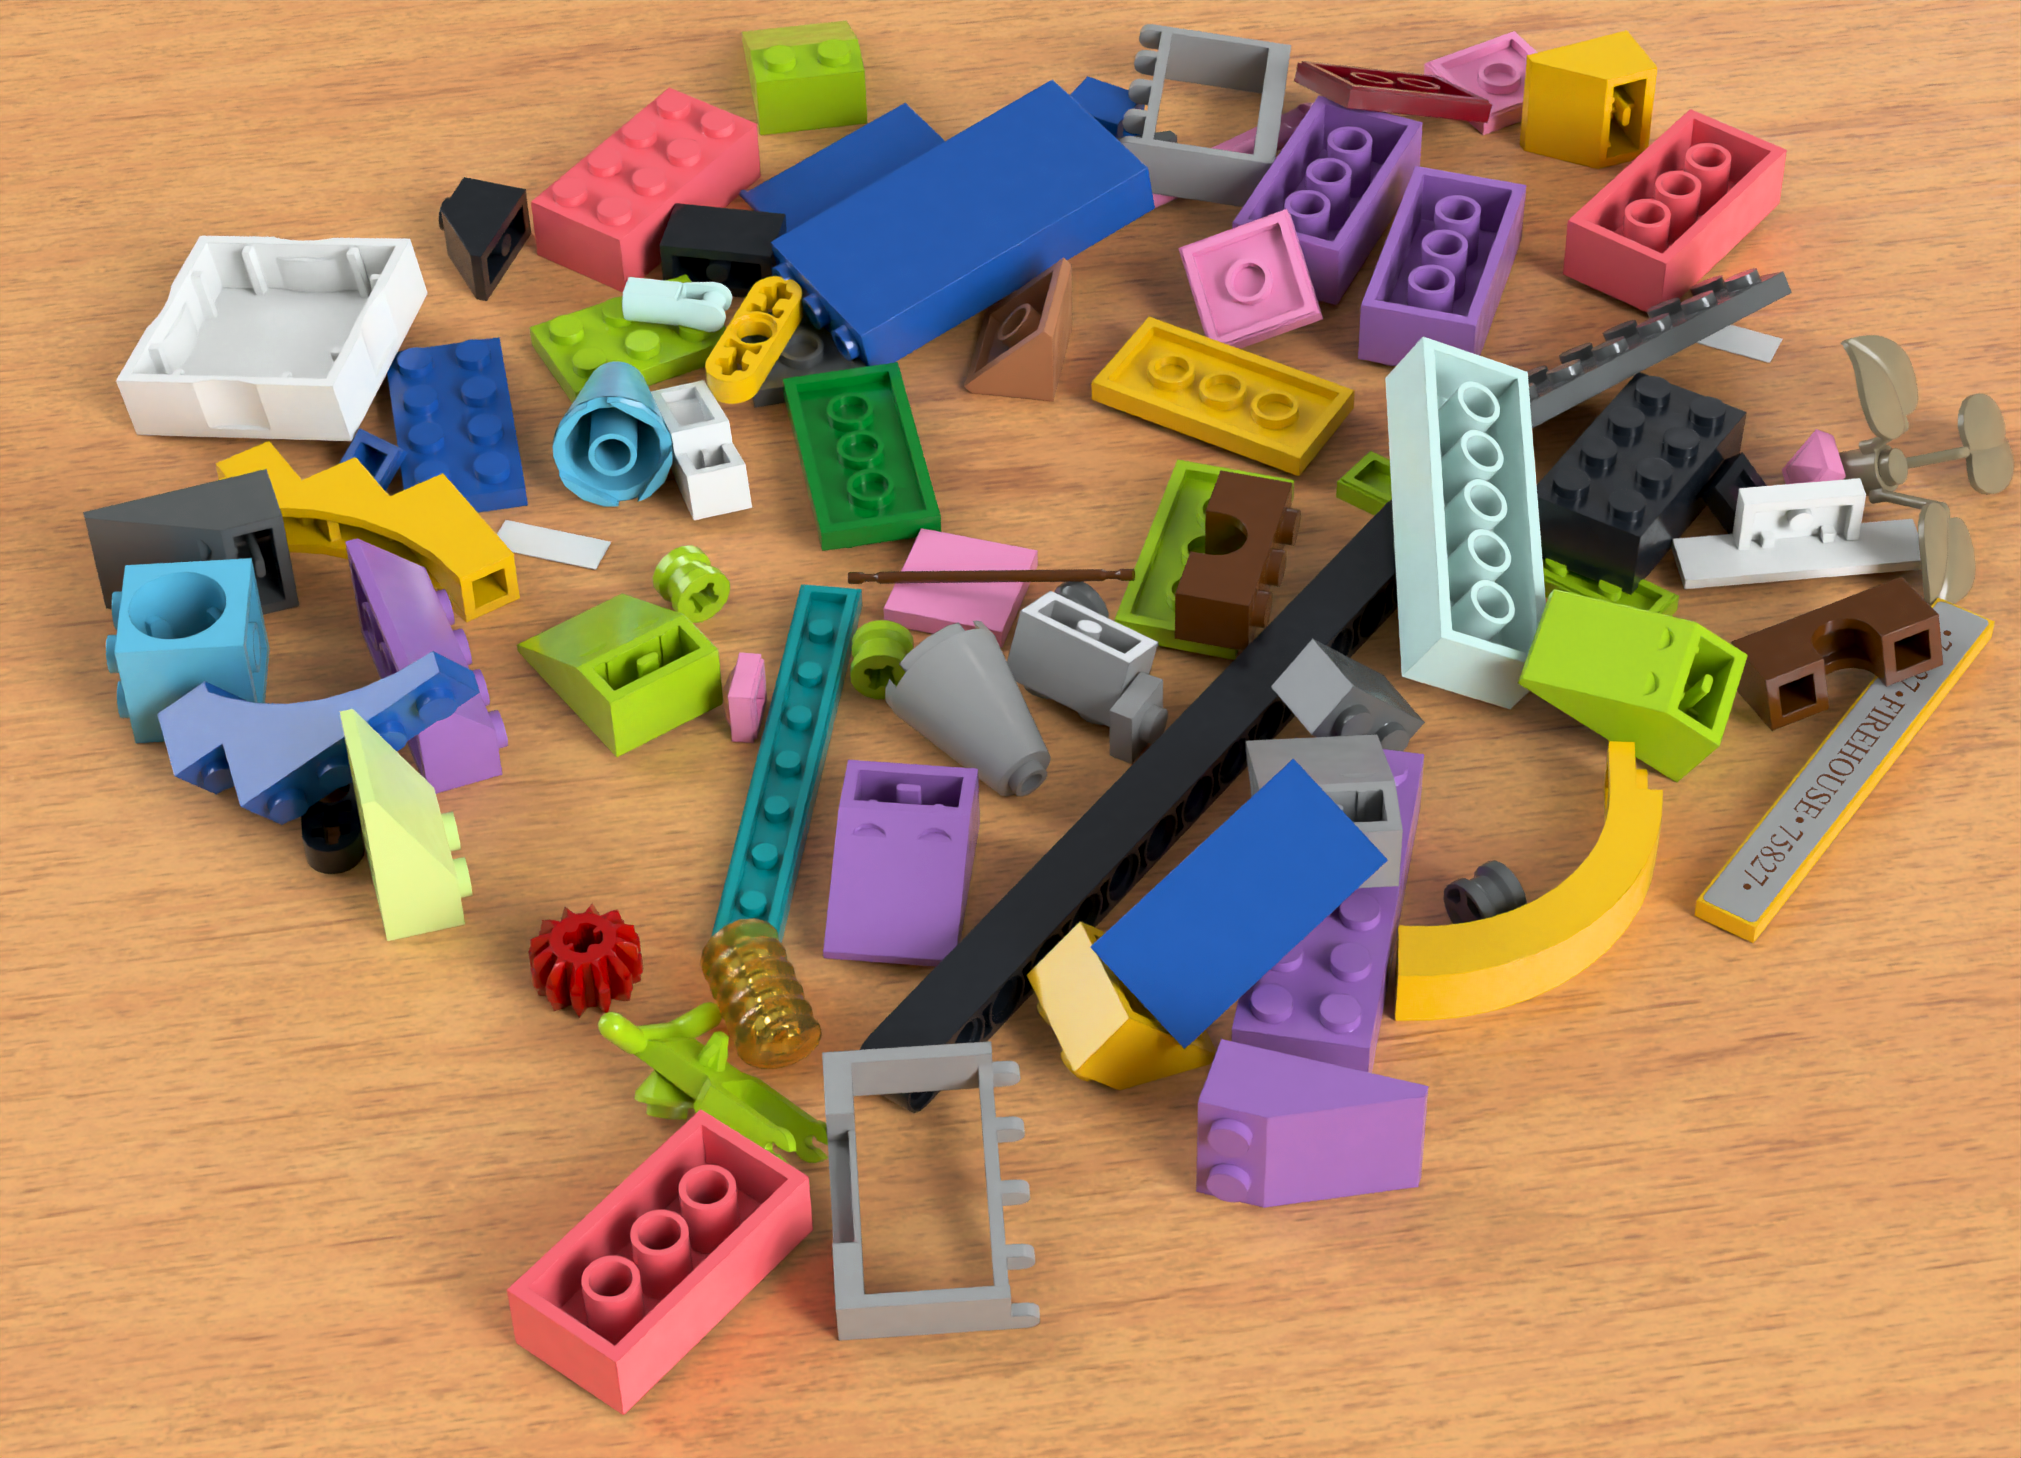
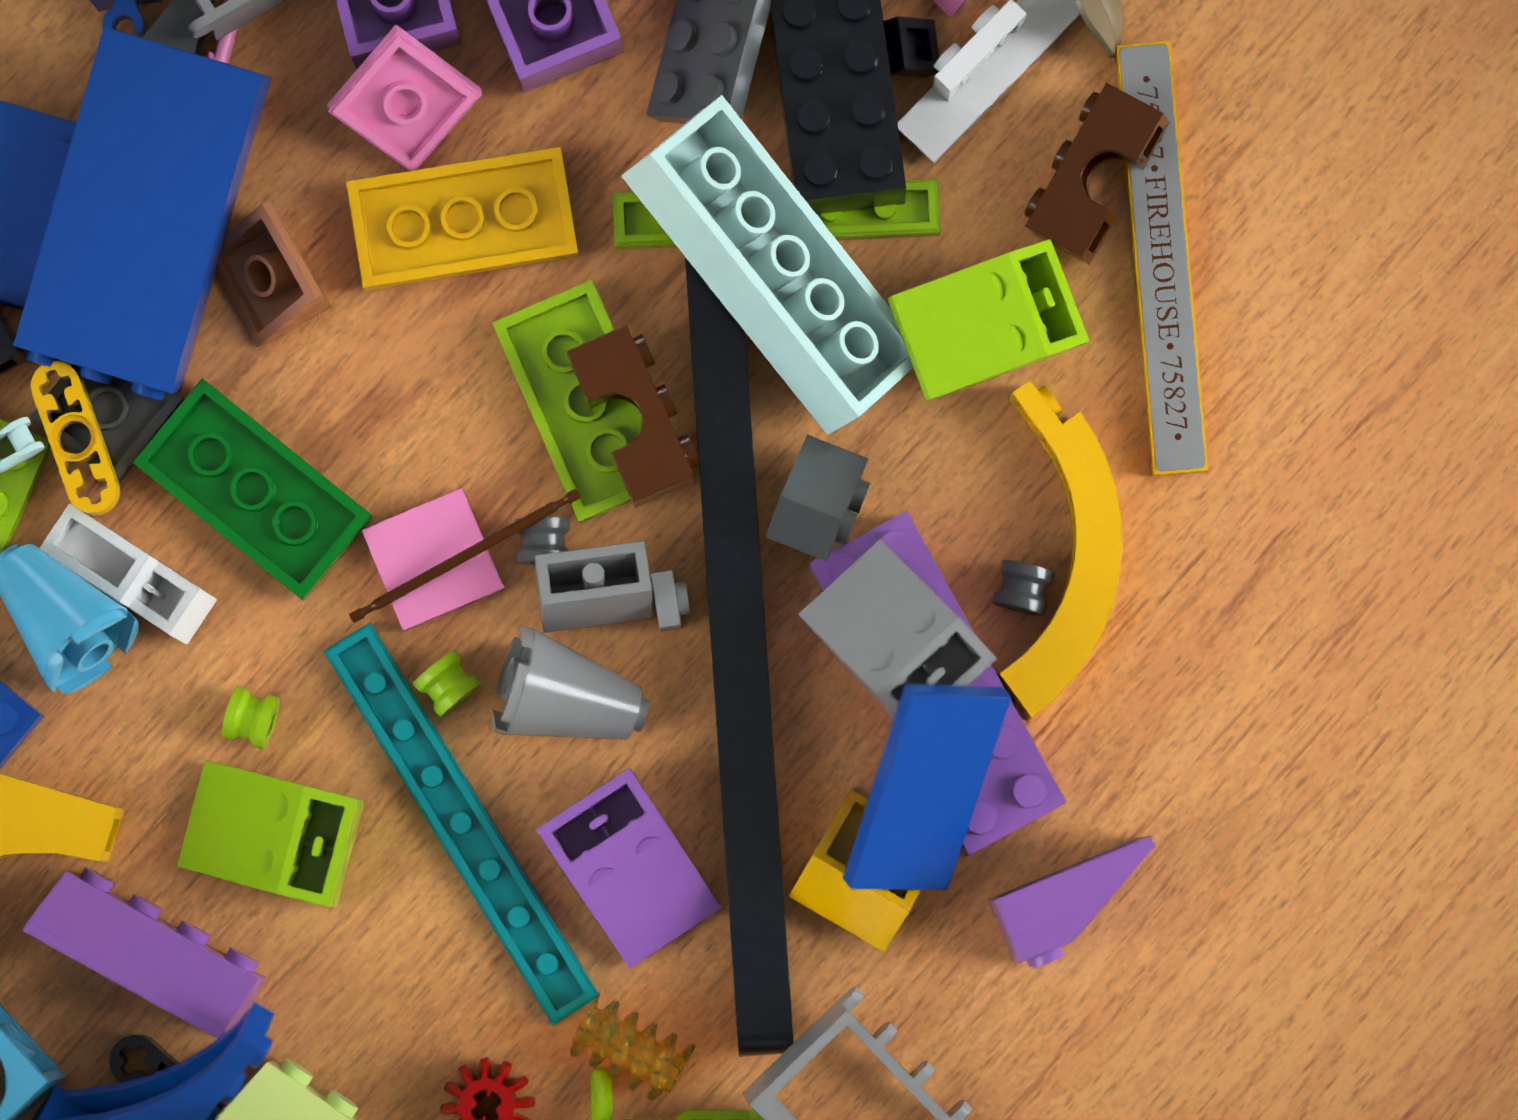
camera: 40 degrees left, 40 degrees up
white sticker [497,520,611,570] -> none
bright pink tile [723,652,767,743] -> none

